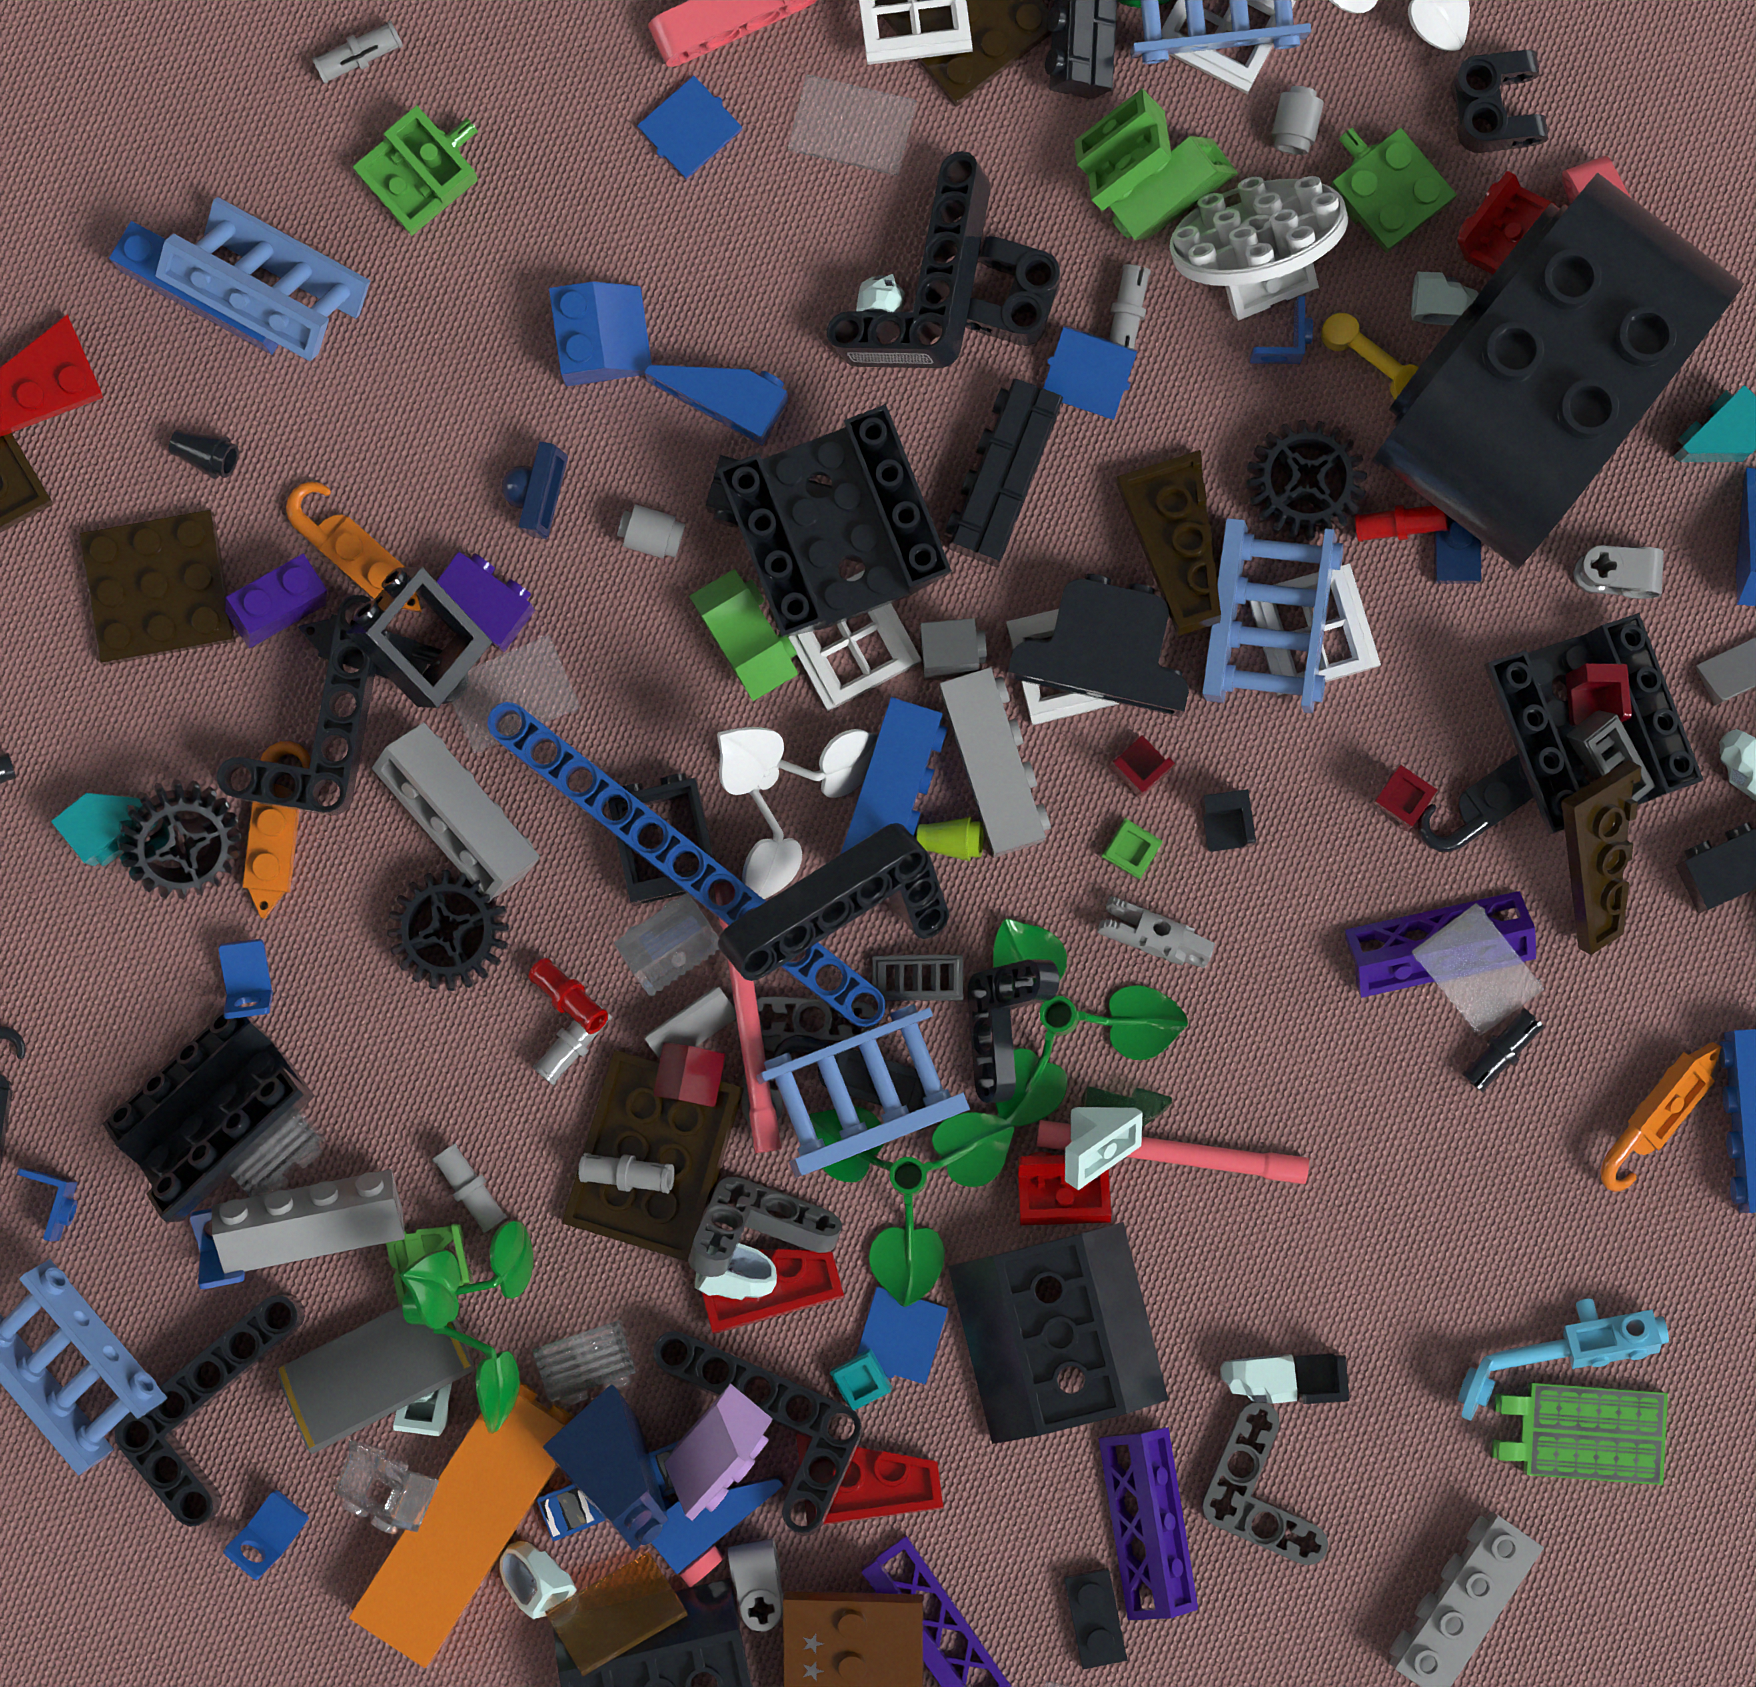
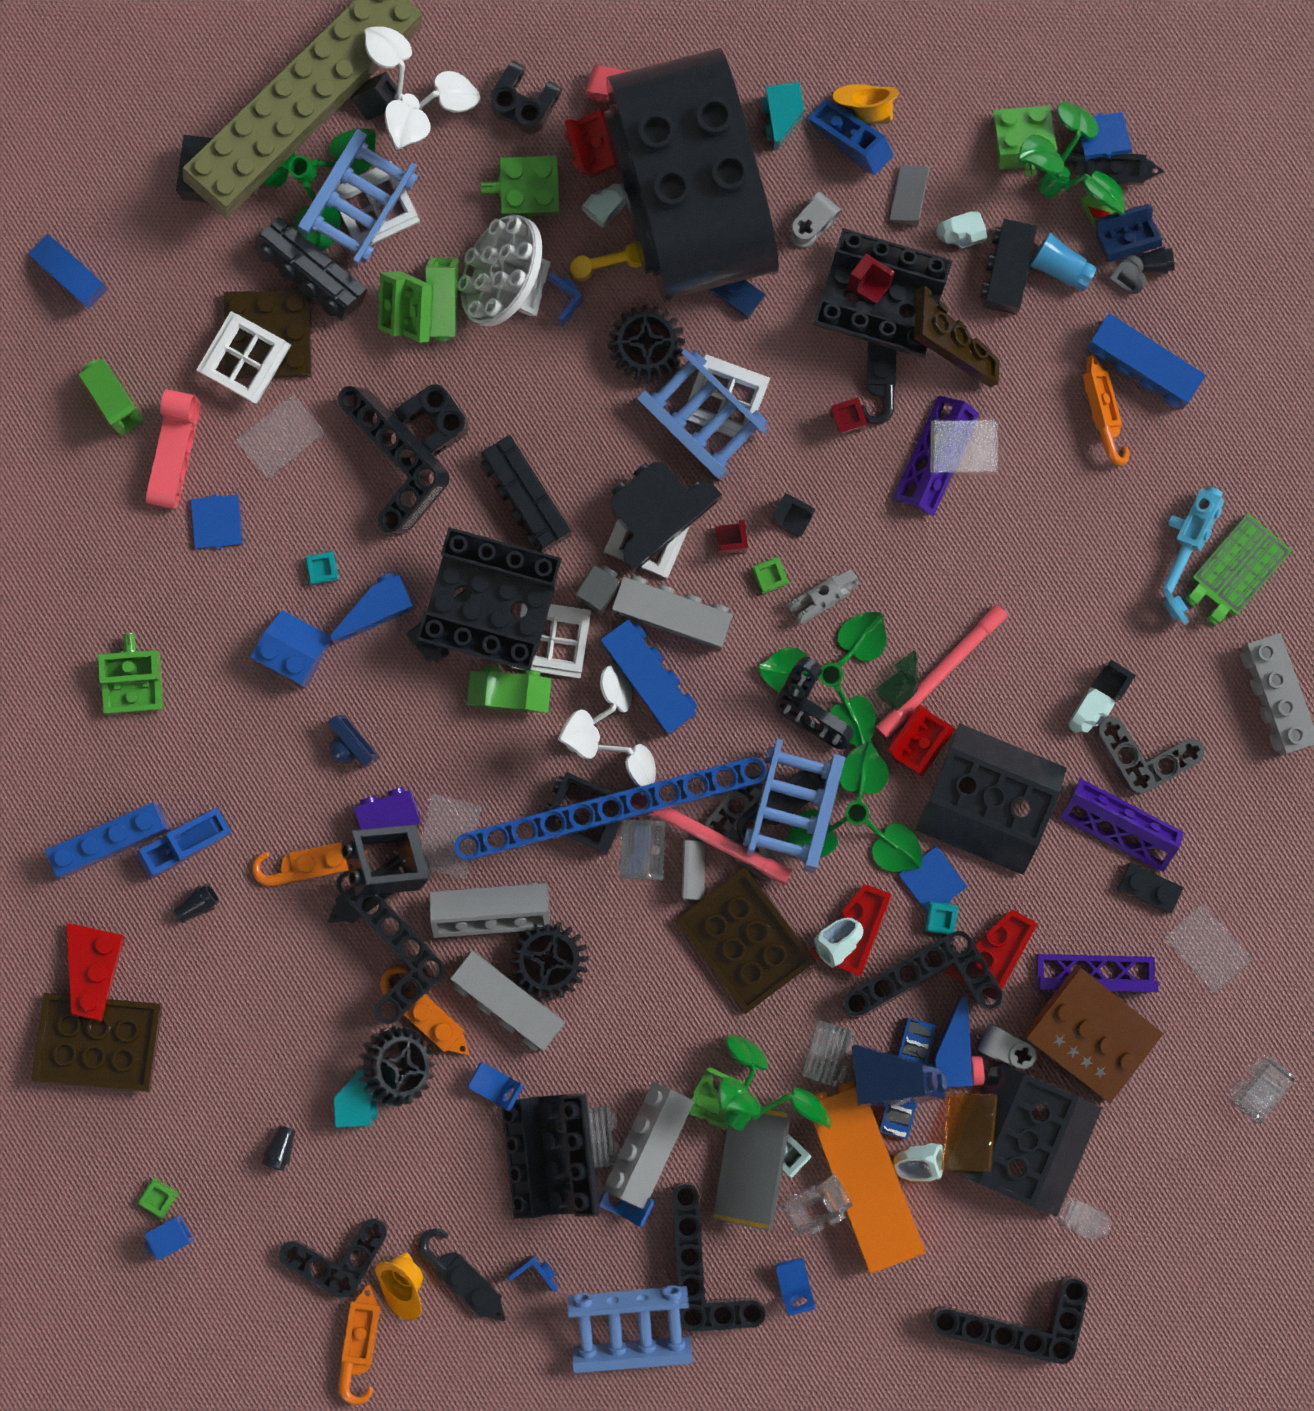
camera: 60 degrees left, 0 degrees up
dark brown plate [79,509,235,665] -> none
medium blue fence [155,197,371,361] -> none
dark purple brick [225,553,327,649] -> none
light grey pin [312,20,403,84] -> none
light grey pin [432,1143,507,1233] -> none
red pin [528,958,609,1034] -> none
light grey pin [532,1000,613,1086] -> none
light grey pin [579,1153,674,1193] -> none
light grey brick [617,504,686,559] -> none
dark red panel [654,1042,725,1107] -> none
lavender slope [664,1384,773,1521] -> none
dark grey beam [688,1177,842,1277] -> none
black beam [718,823,949,981] -> none
light aqua rock [856,274,905,312] -> none
dark grey slope [873,955,963,1001] -> none
lime cone [917,817,984,861] -> none
blue piece [1043,325,1138,420] -> none
light aqua slope [1065,1107,1142,1190] -> none
light grey pin [1109,264,1151,349] -> none
dark brown wing [1116,450,1221,636] -> none
light grey brick [1272,86,1324,155] -> none
red pin [1355,504,1448,542] -> none
black pin [1461,1008,1545,1093] -> none
dark grey slope [1567,710,1655,801] -> none
none -> blue slope [136,808,232,880]
none -> teal tile [305,551,339,586]
none -> light grey brick [451,951,566,1052]

